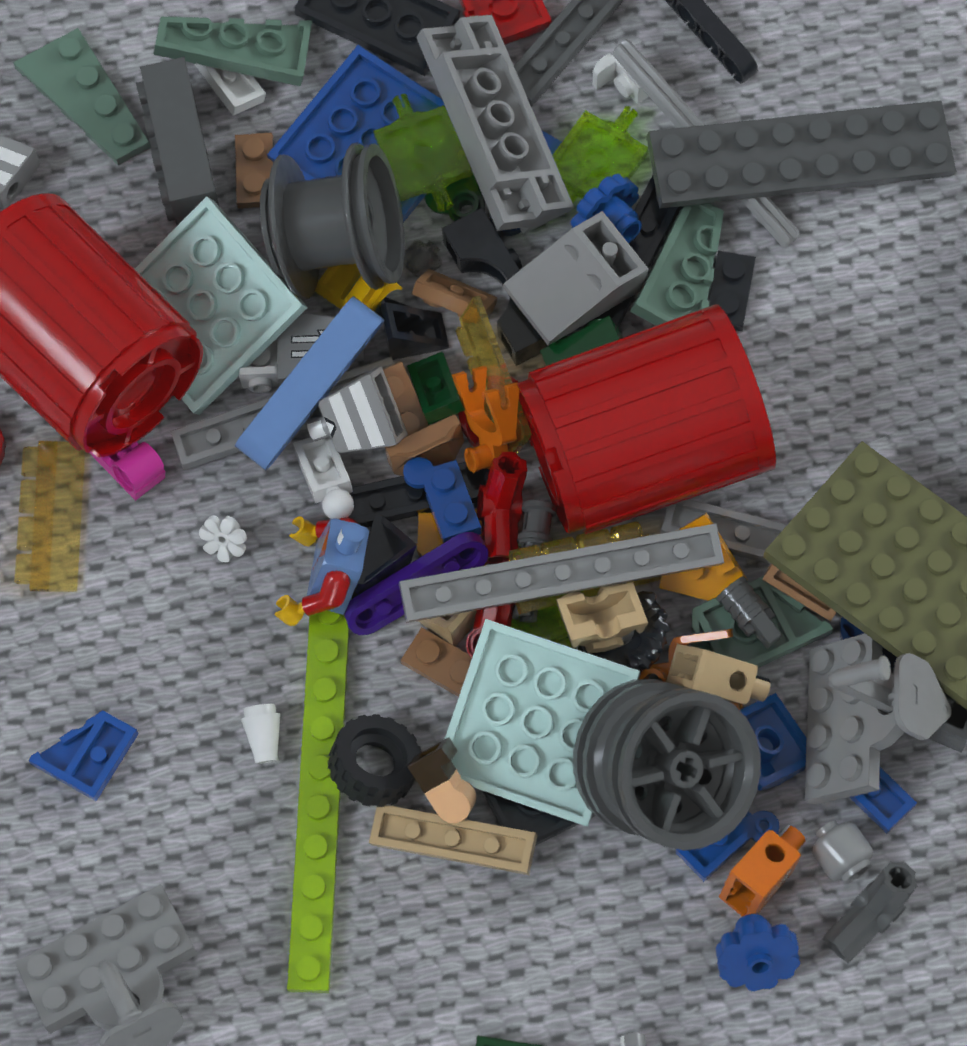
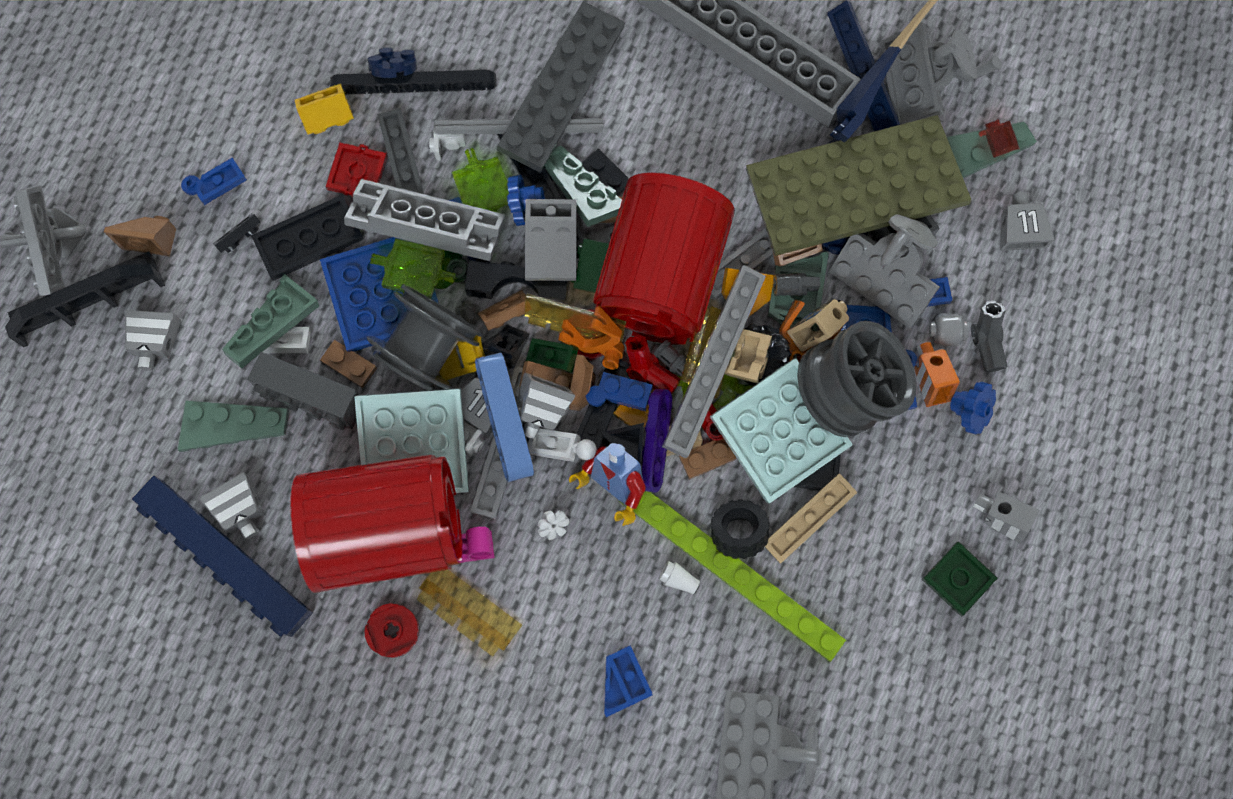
camera: 60 degrees left, 5 degrees up
leg [407,737,476,824] -> none

